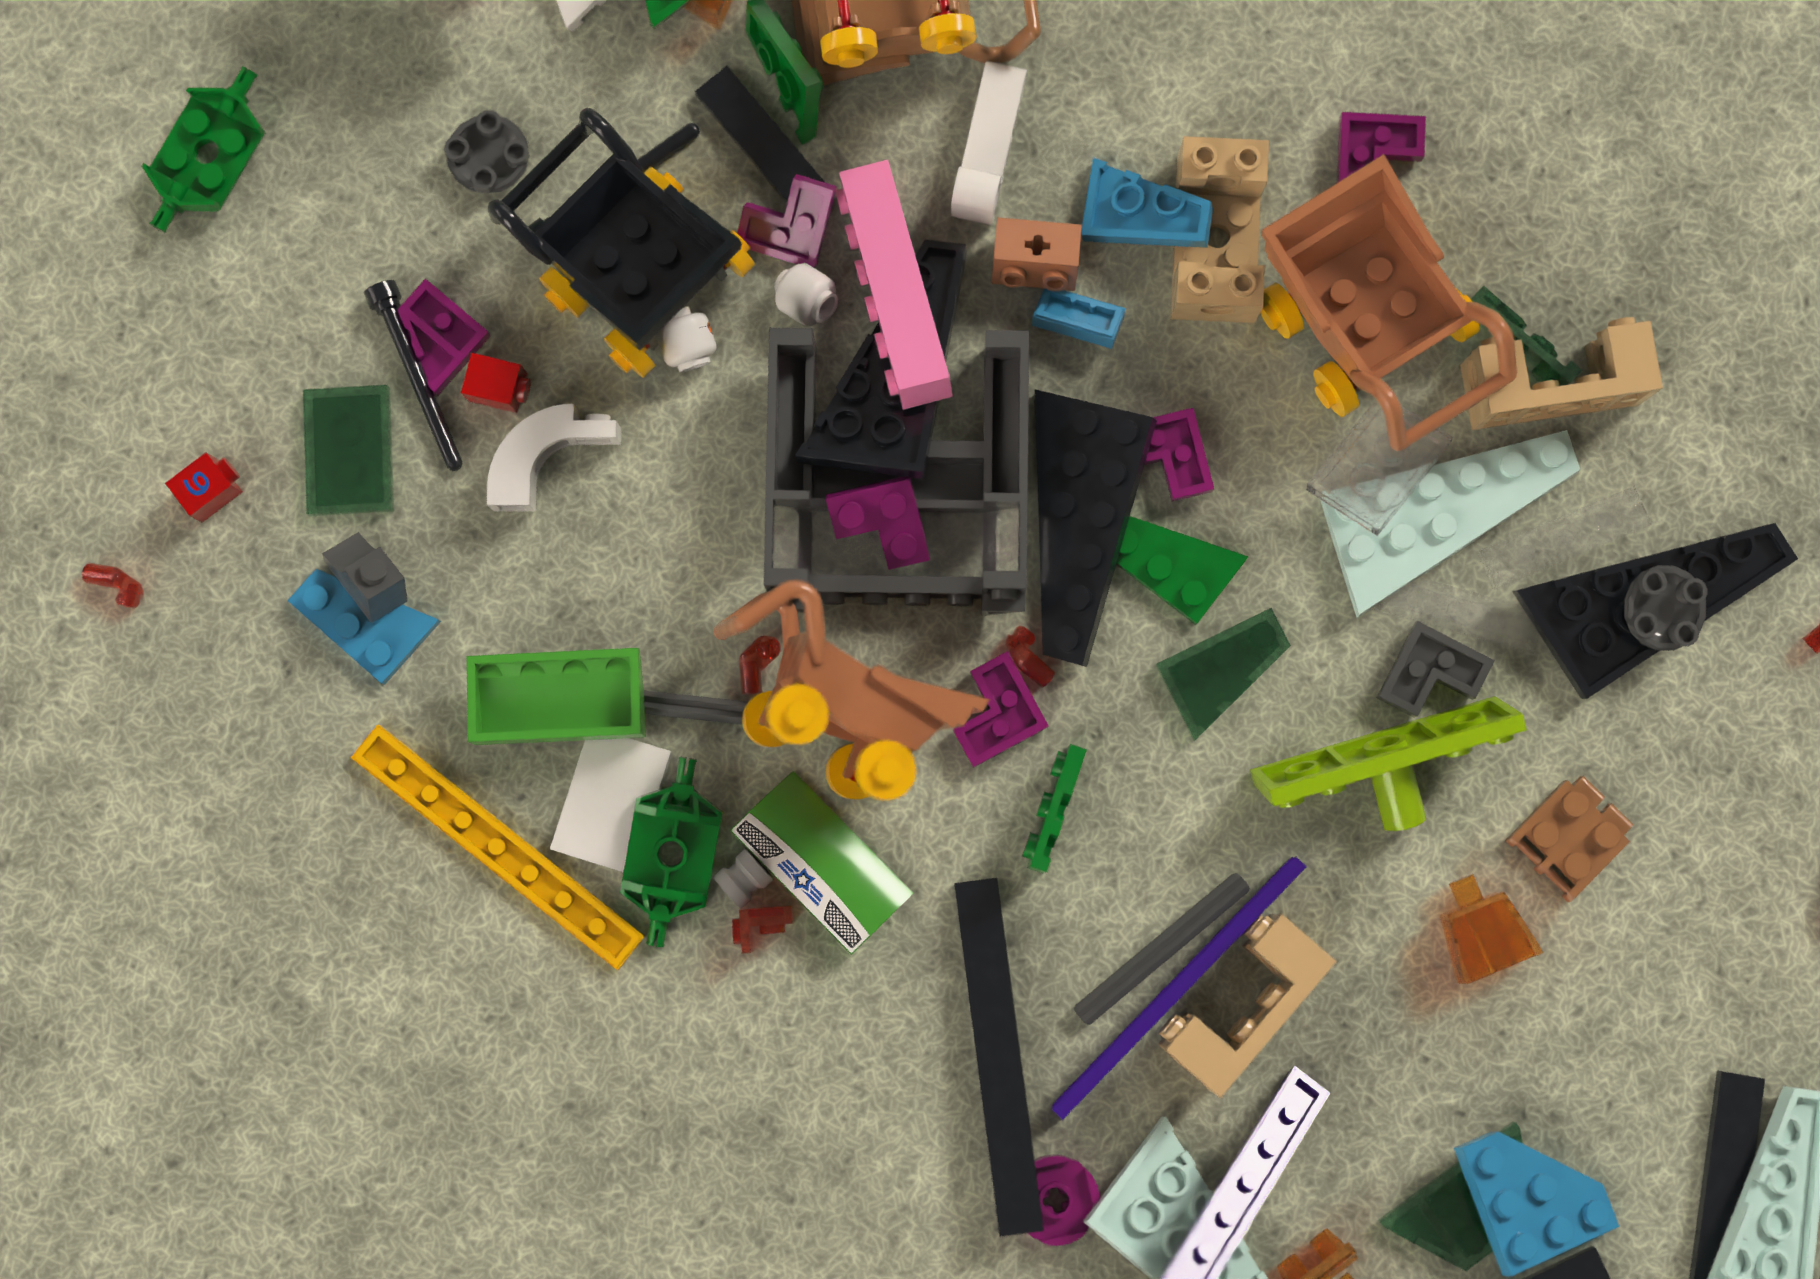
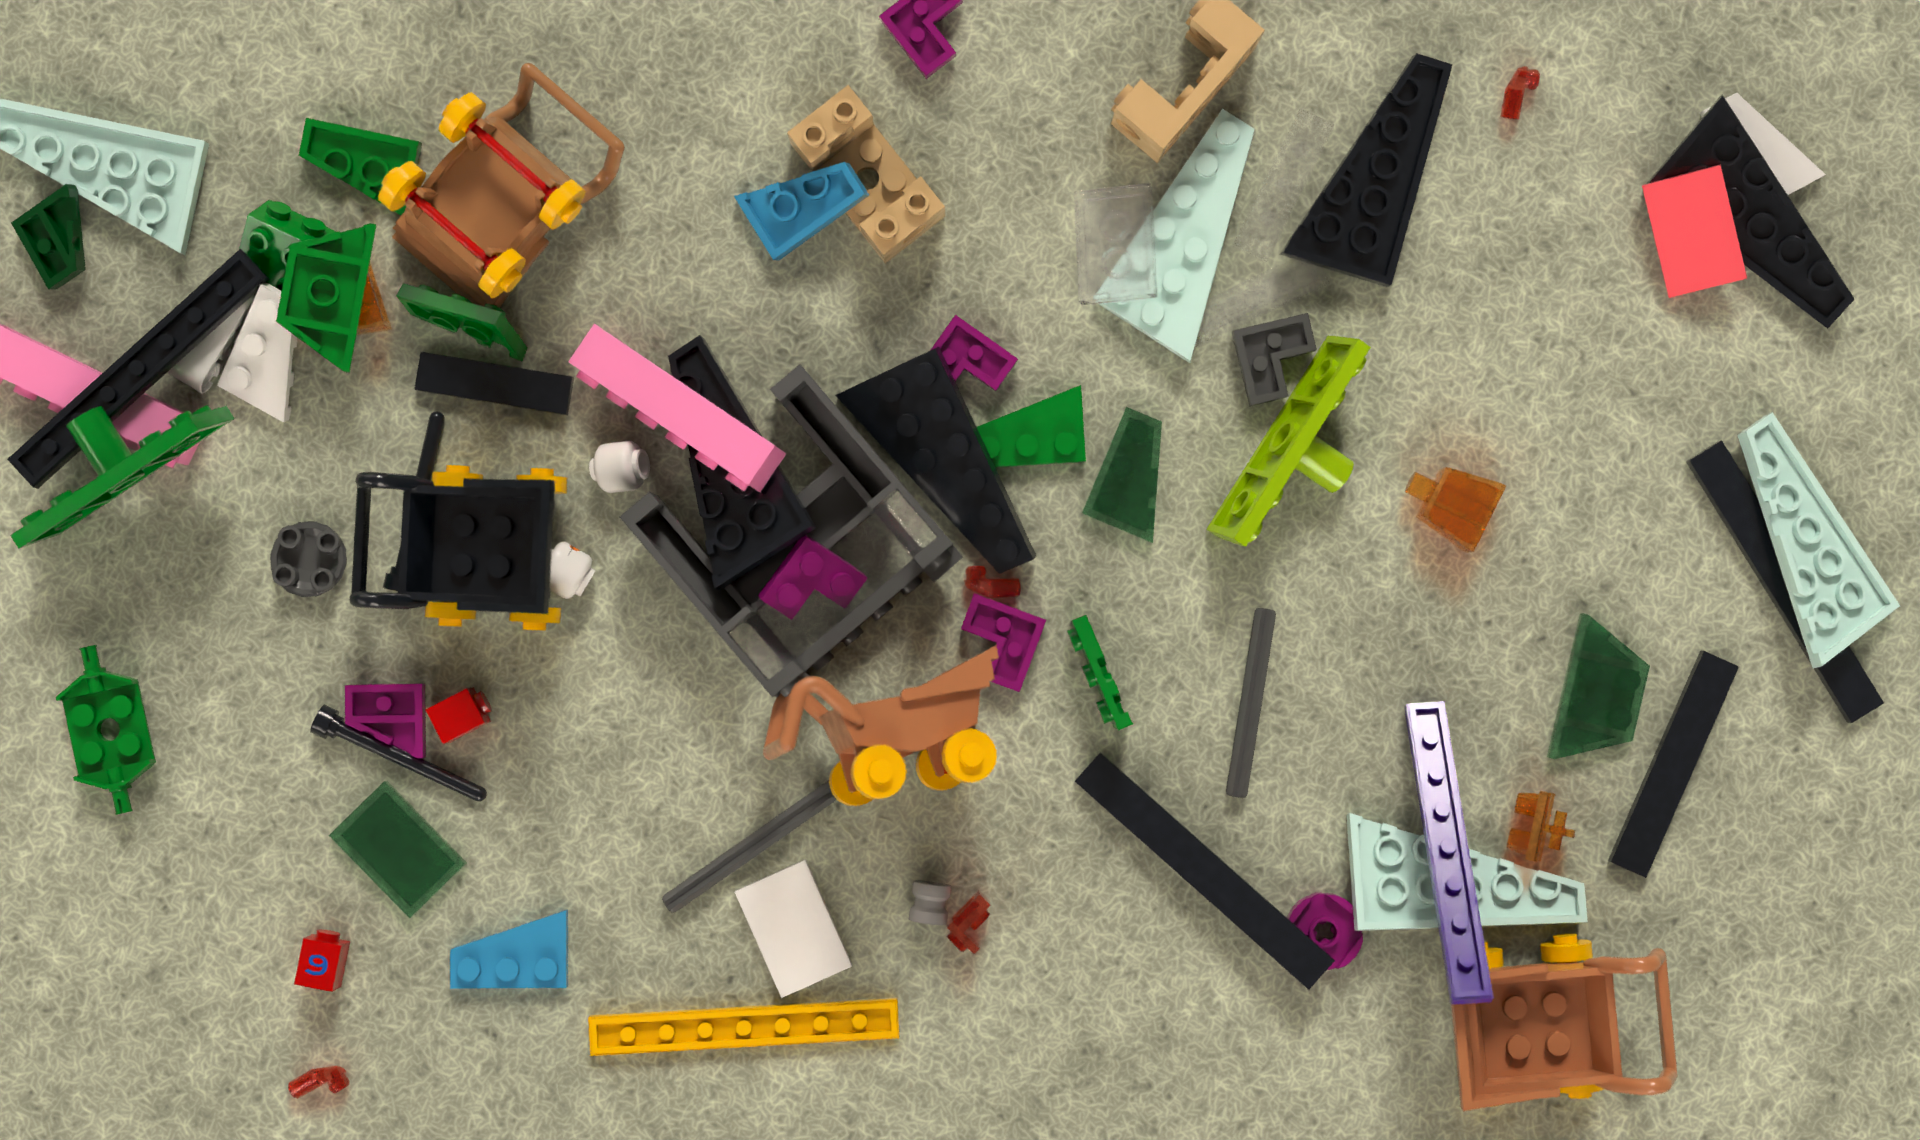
camera: 50 degrees left, 5 degrees up
dark grey arch [322,532,408,623] -> none
bright green slope [466,648,646,745] -> none
white arch [487,403,621,511] -> none
green plate [620,756,722,947] -> none
bright green slope [730,771,914,955] -> none
plate [737,174,837,268] -> none
clear red arm [739,635,781,695] -> none
white beam [951,61,1027,225] -> none
nougat brick [991,217,1082,291] -> none
dark azure plate [1032,288,1126,349] -> none
dark purple tile [1052,856,1306,1120] -> none
tan plate [1158,914,1337,1098] -> none
nougat piece [1260,154,1517,451] -> none
dark azure plate [1454,1132,1620,1276] -> none
clear green wing [1471,286,1583,386] -> none
medium nougat plate [1505,776,1633,903] -> none
dark grey dish [1624,565,1707,651] -> none

